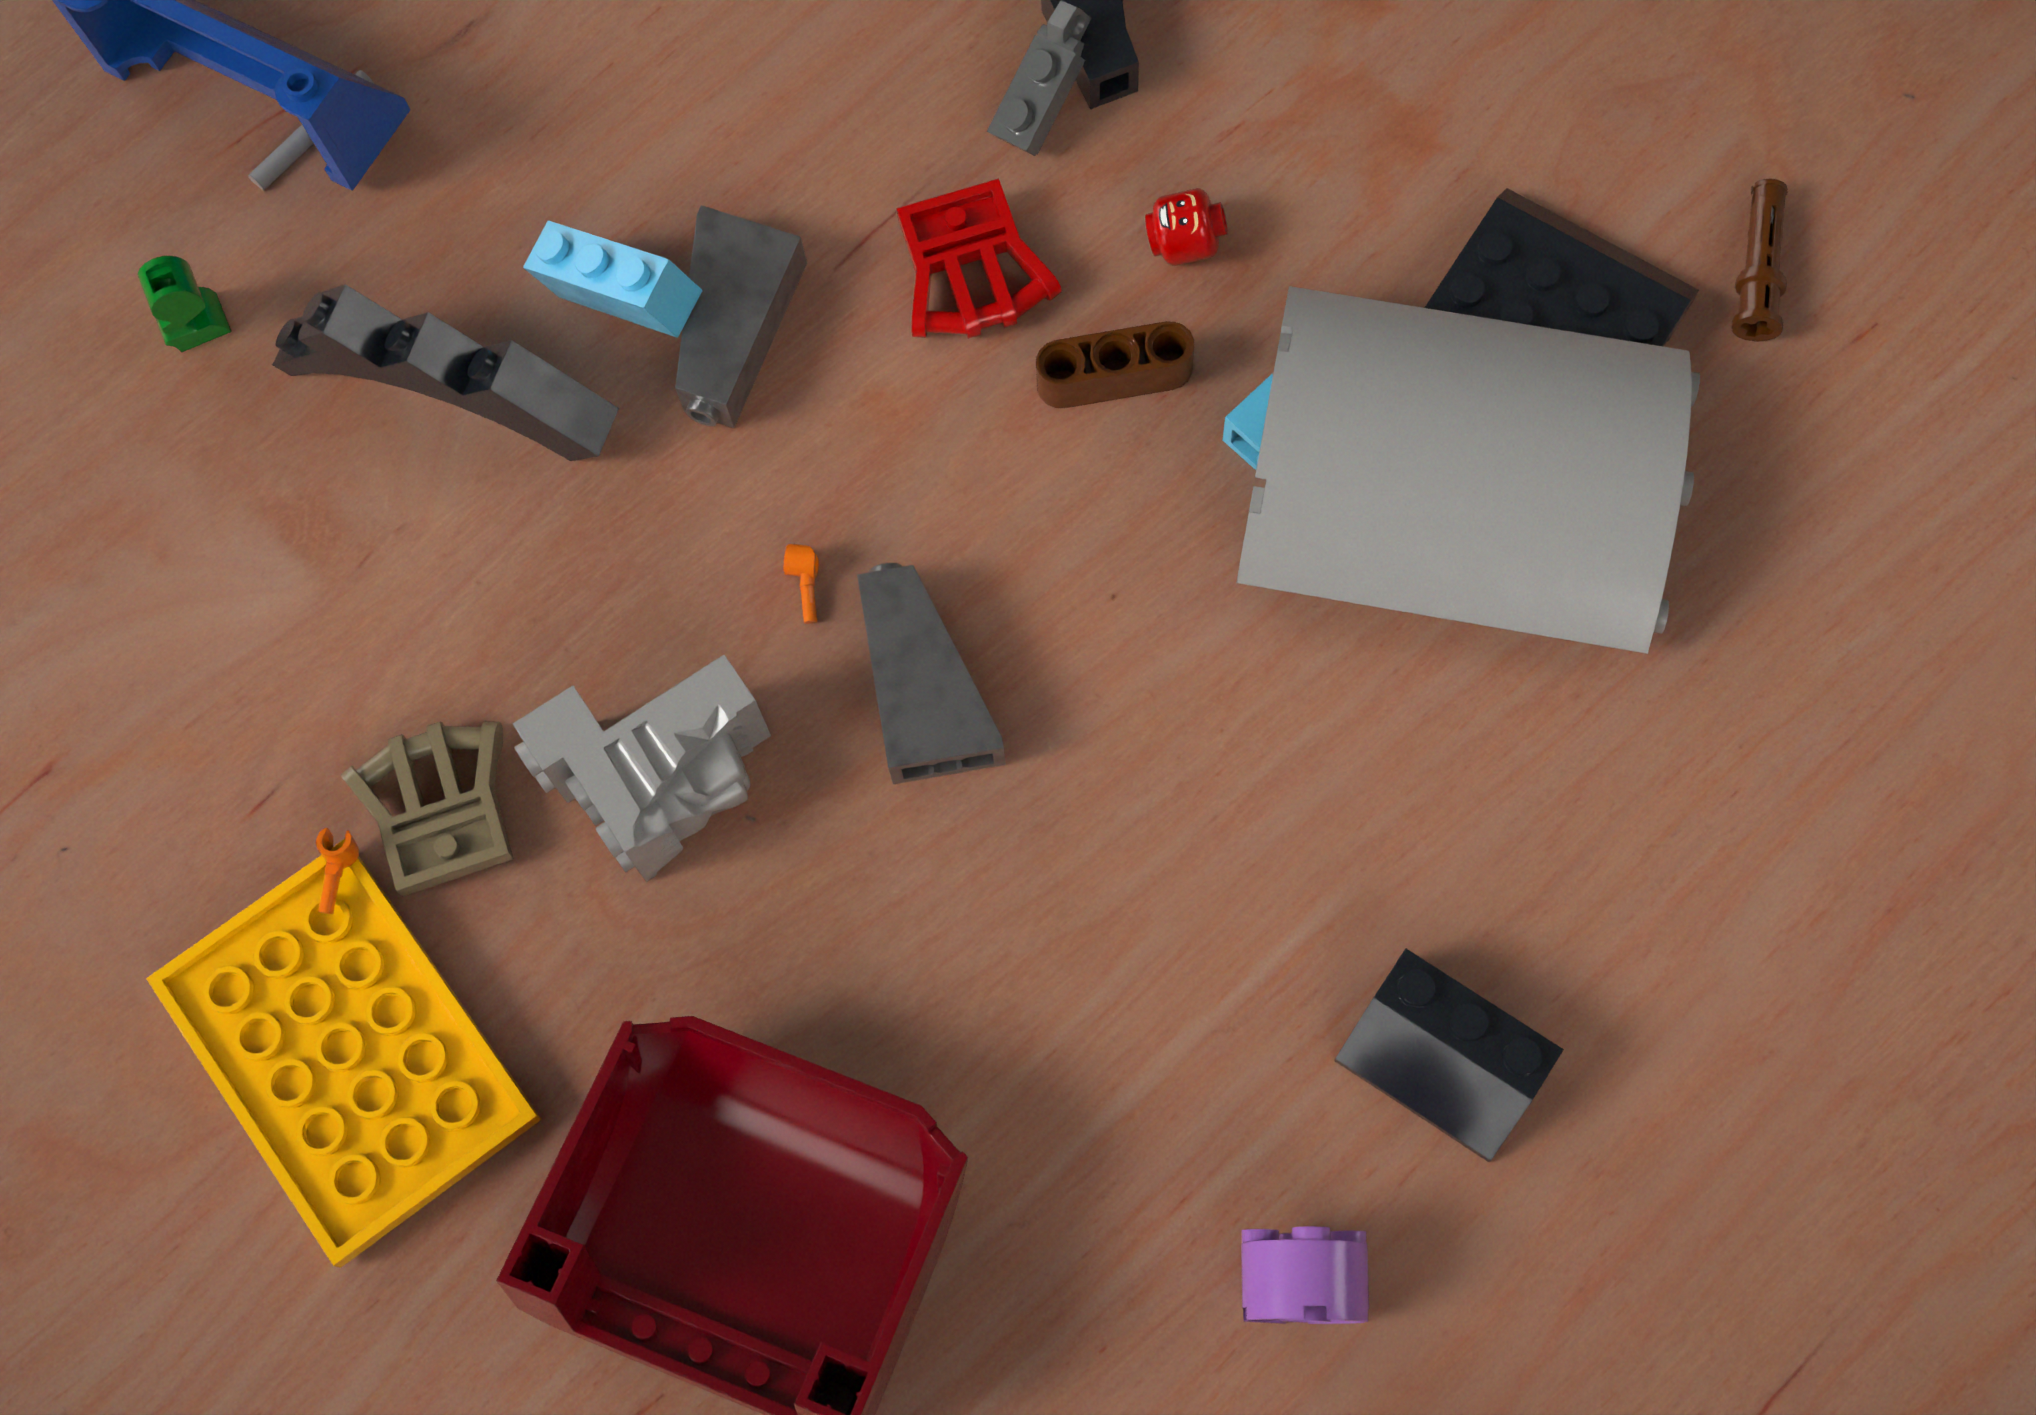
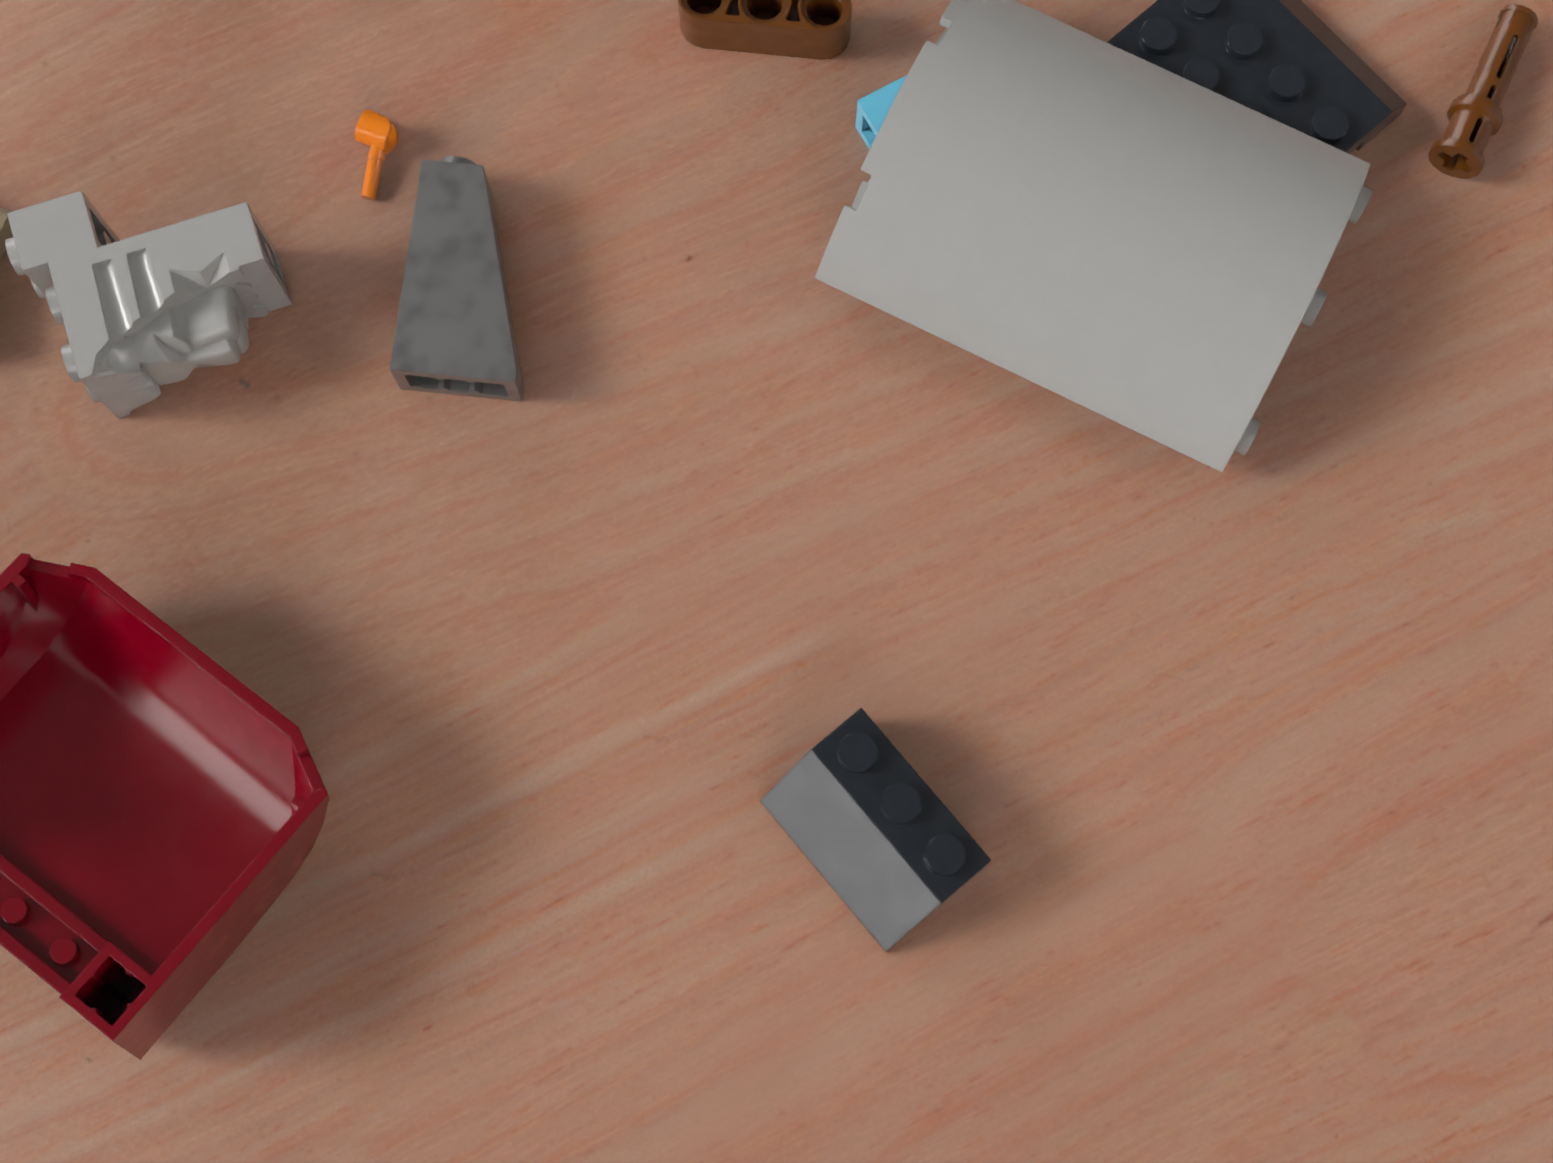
camera: 10 degrees right, 5 degrees up
medium lavender brick [1241,1226,1369,1324] -> none

